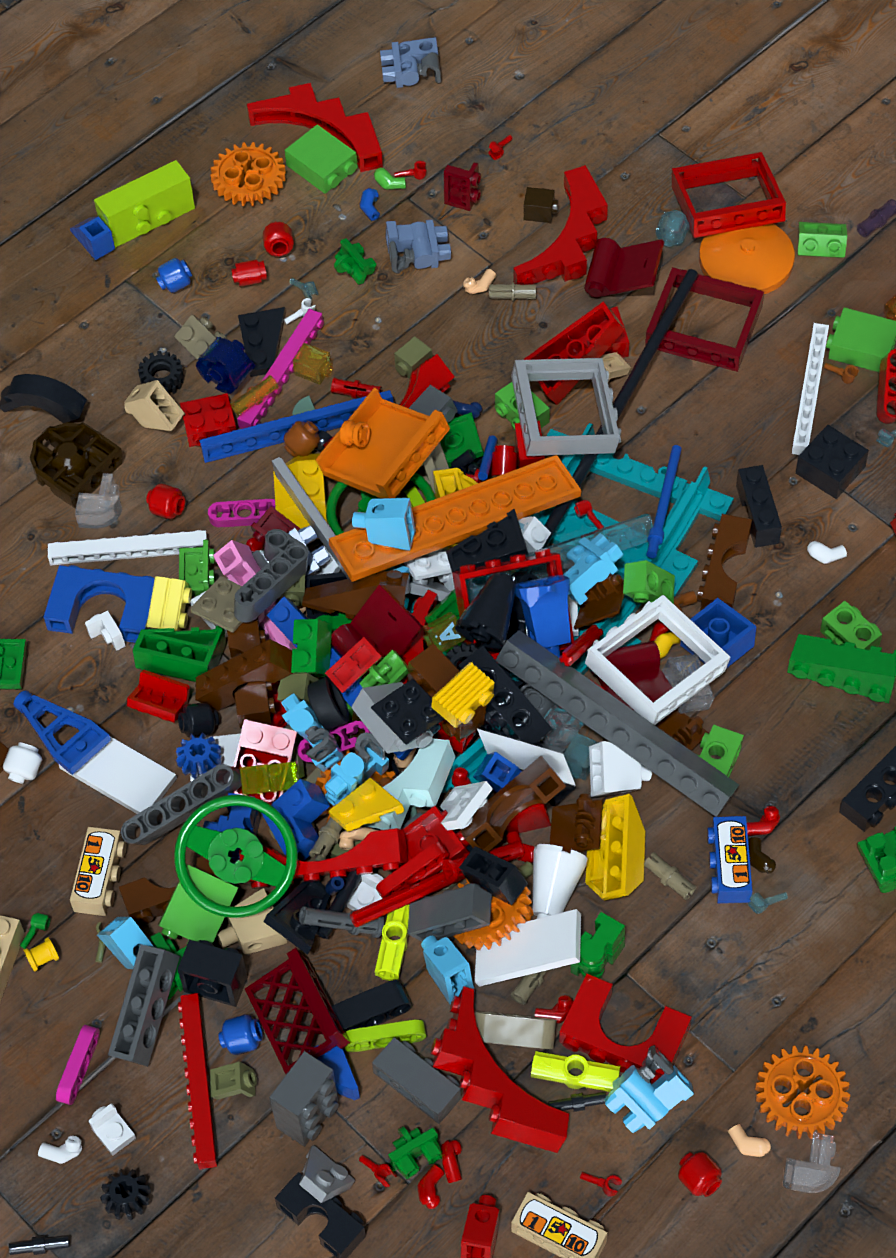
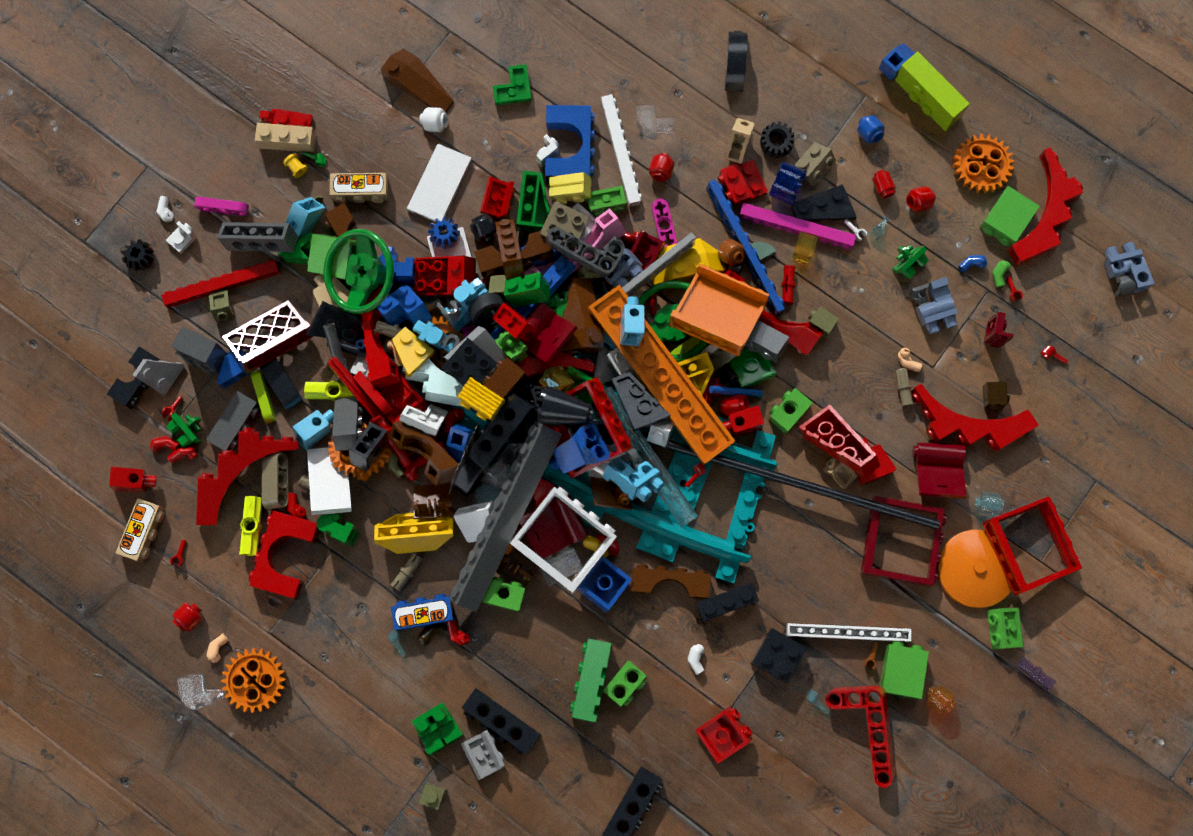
camera: 80 degrees right, 20 degrees up
black bar [9,1236,70,1255] -> none
blue plate [13,690,111,775] -> none
dark brown connector [30,422,122,509] -> none
dark grey beam [121,764,244,845] -> none
black brick [177,939,248,1007] -> none
blue head [218,1014,263,1055] -> none
clear yellow pin [230,375,279,416] -> none
clear neon green slope [240,761,299,795] -> none
orange wheel [340,420,370,447] -> none
dark blue arm [453,400,482,419] -> none
light grey window [511,358,621,456] -> none
white cone [532,844,588,919] -> none
black bar [548,1092,606,1112] -> none
red axle [559,625,603,667] -> none
medium azure hips [604,1046,694,1133] -> none
bright green brick [623,560,675,605] -> none
blue bar [646,445,682,558] -> none
dark orange arm [674,590,697,612] -> none

